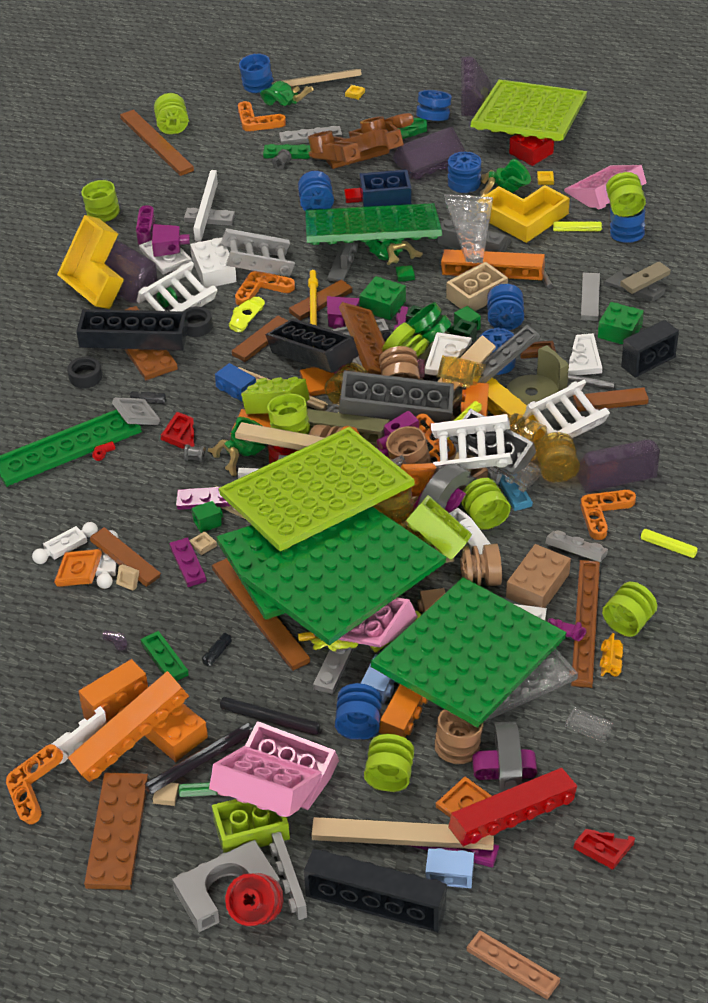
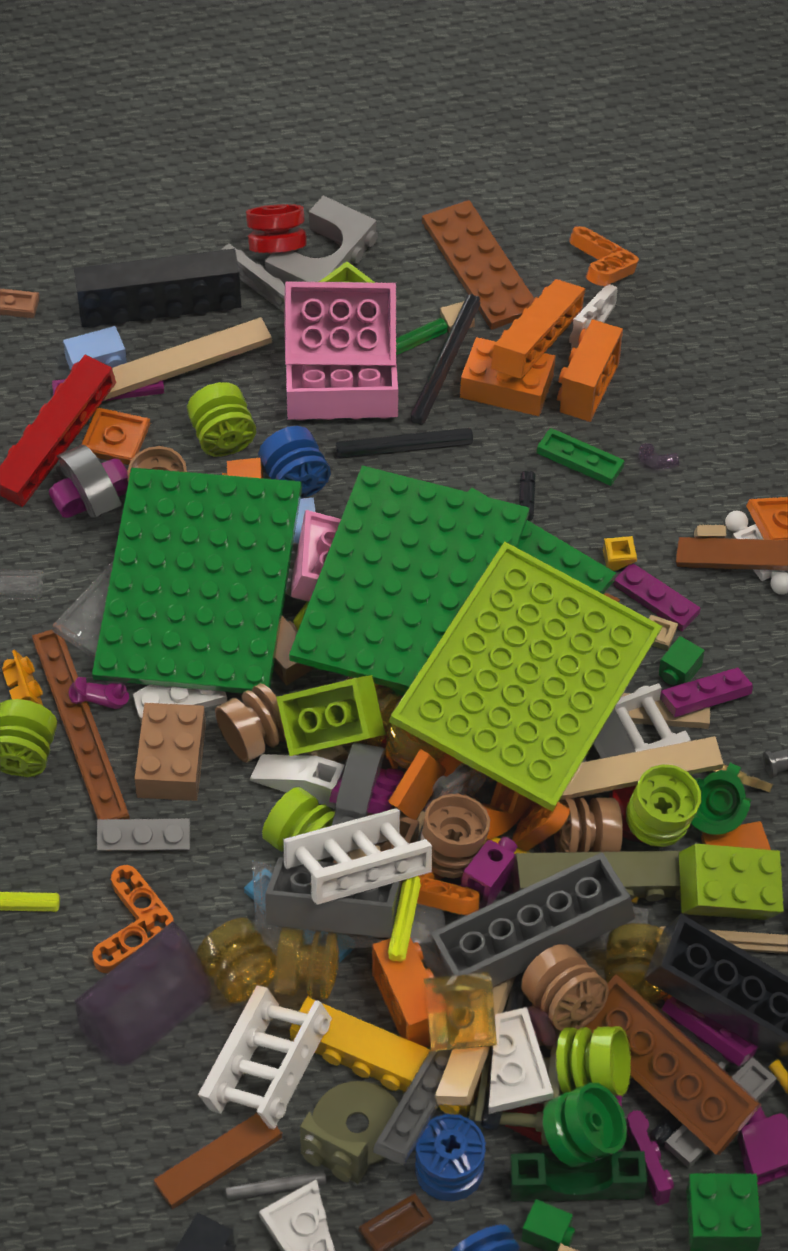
camera: 150 degrees right, 10 degrees up
none -> yellow slope [603,536,637,571]

